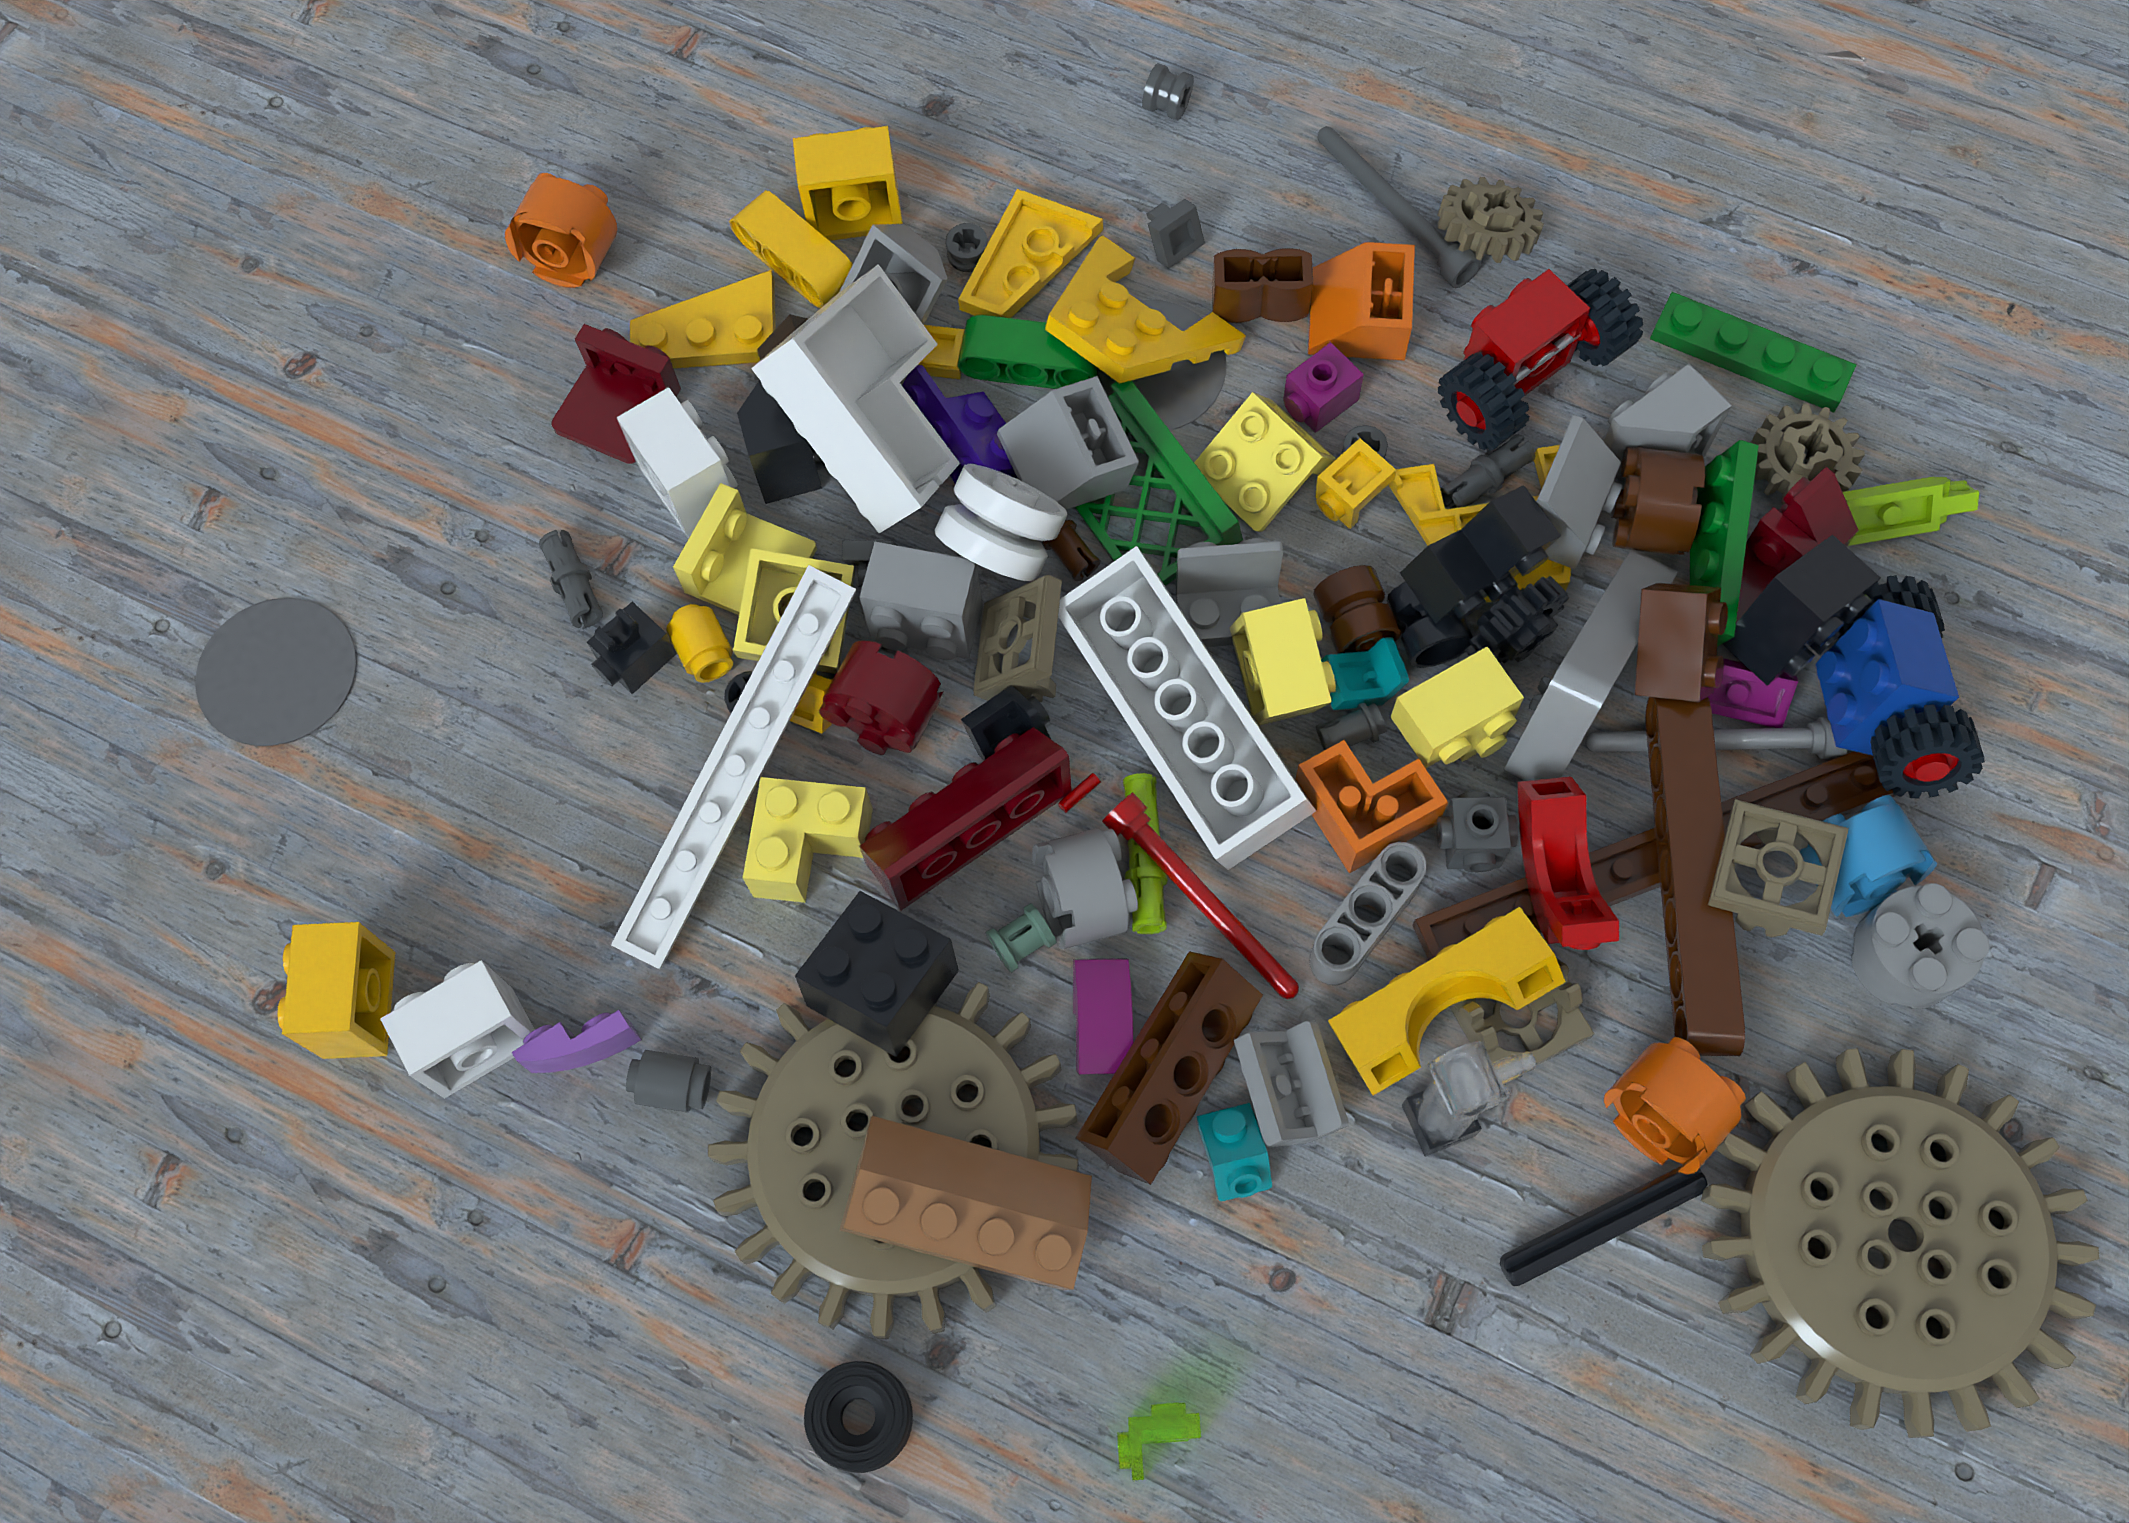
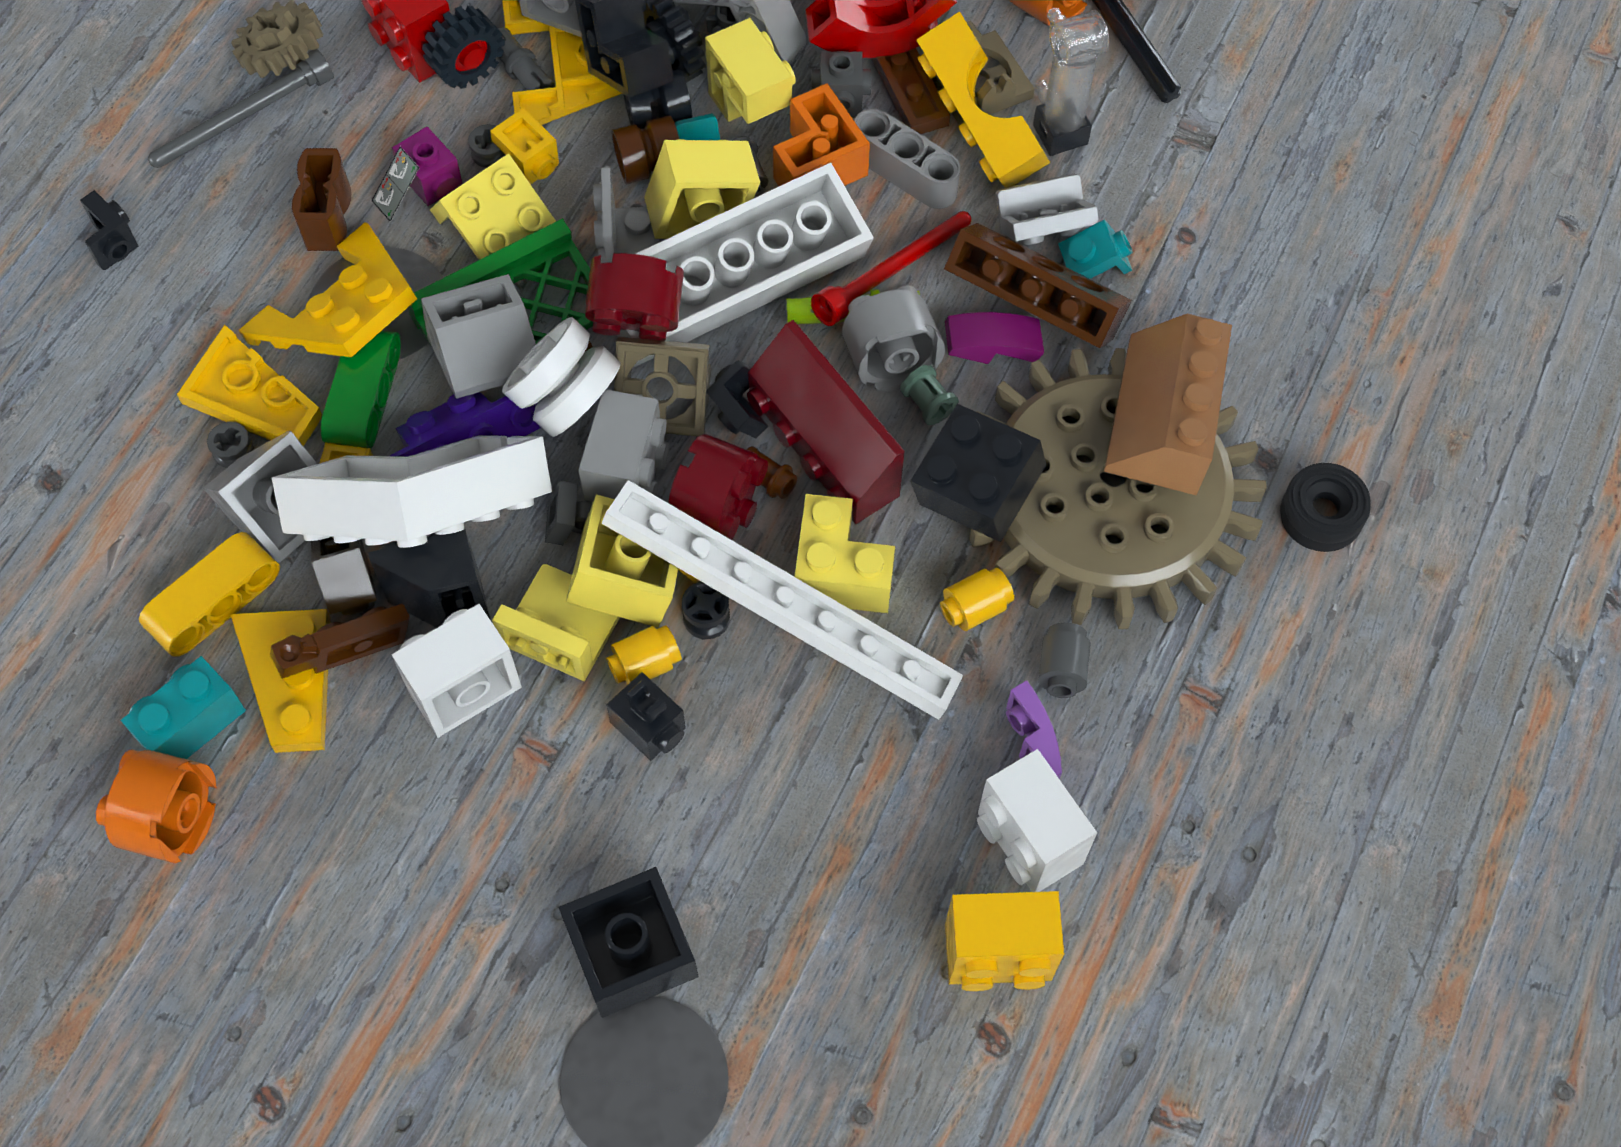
camera: 95 degrees left, 5 degrees down
dark grey pin [539,530,603,628] -> none
dark red bracket [551,324,681,464] -> none
yellow brick [793,126,903,241] -> none
clear neon green bracket [1117,1403,1201,1482] -> none
dark grey wheel [1142,63,1194,121] -> none
dark grey tile [1146,198,1205,269] -> none
orange slope [1308,242,1415,361] -> none
none -> black bracket [80,190,139,270]
none -> teal brick [120,656,246,759]
none -> reddish brown hinge [270,603,410,679]
none -> light grey sticker [372,146,419,222]
none -> black brick [558,867,699,1018]
none -> dark red brick [585,253,684,341]
none -> reddish brown pin [746,446,797,499]
none -> yellow brick [940,568,1015,631]

